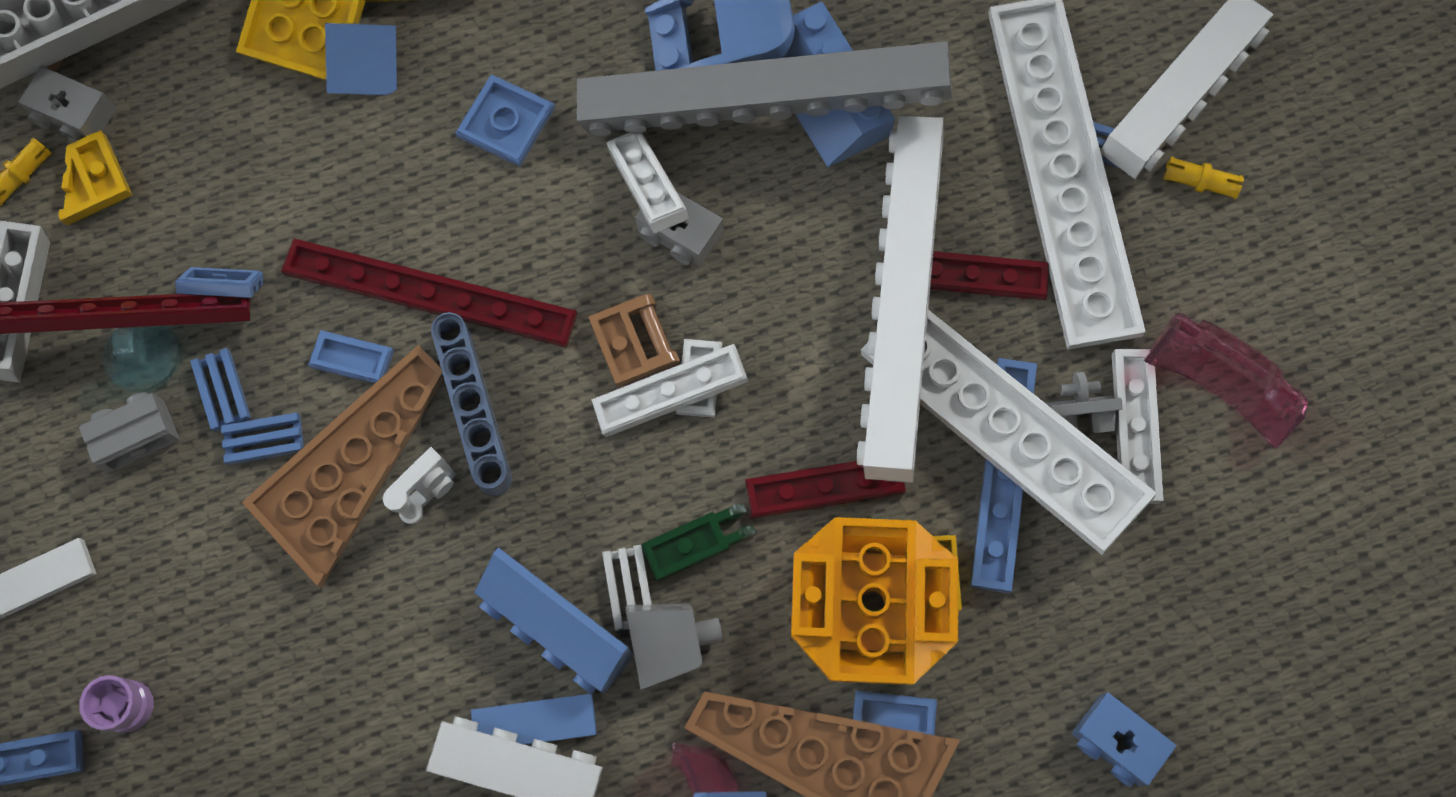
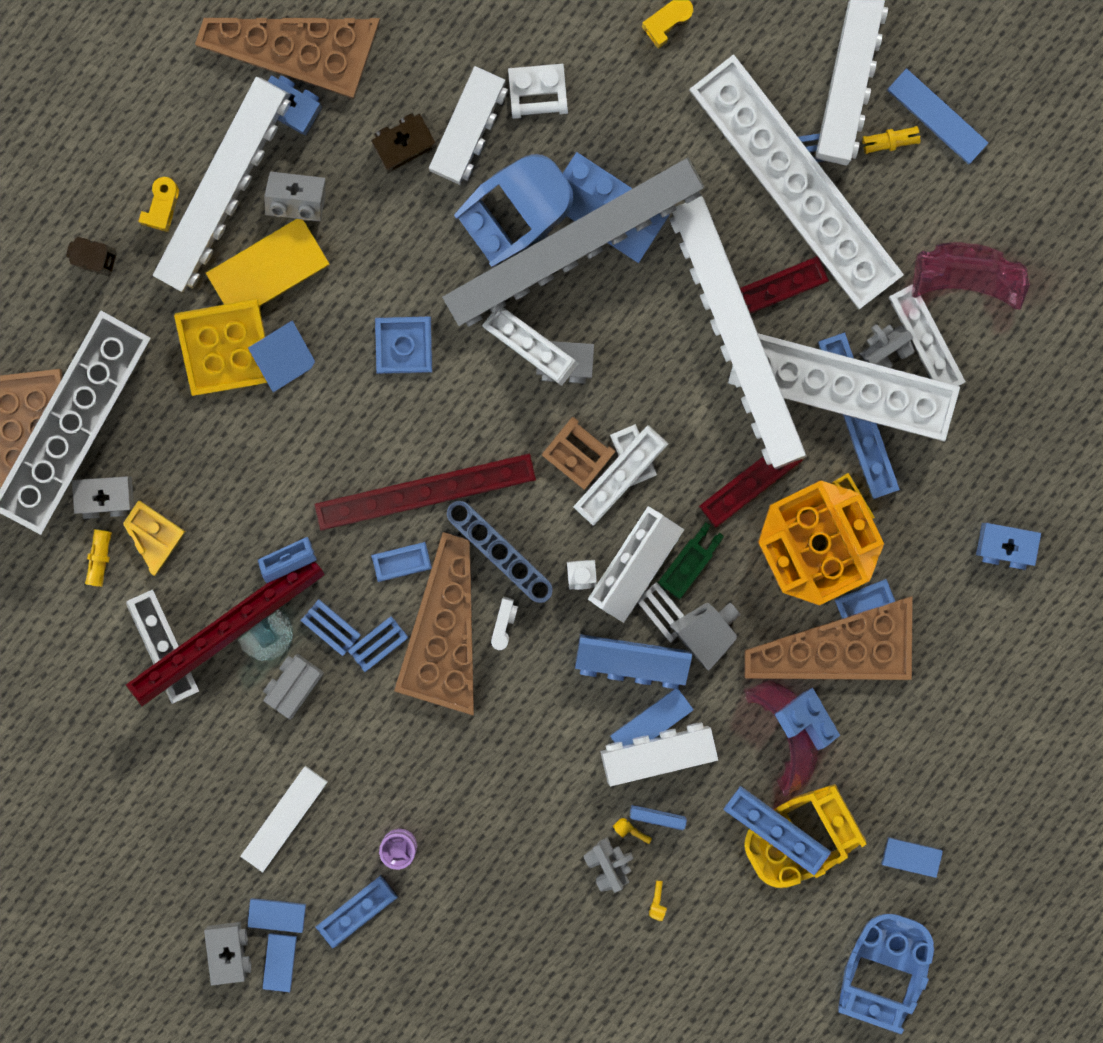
camera: 25 degrees left, 15 degrees up
none -> white brick [567,560,597,590]
none -> white brick [588,506,684,623]
none -> medium blue tile [887,68,988,164]

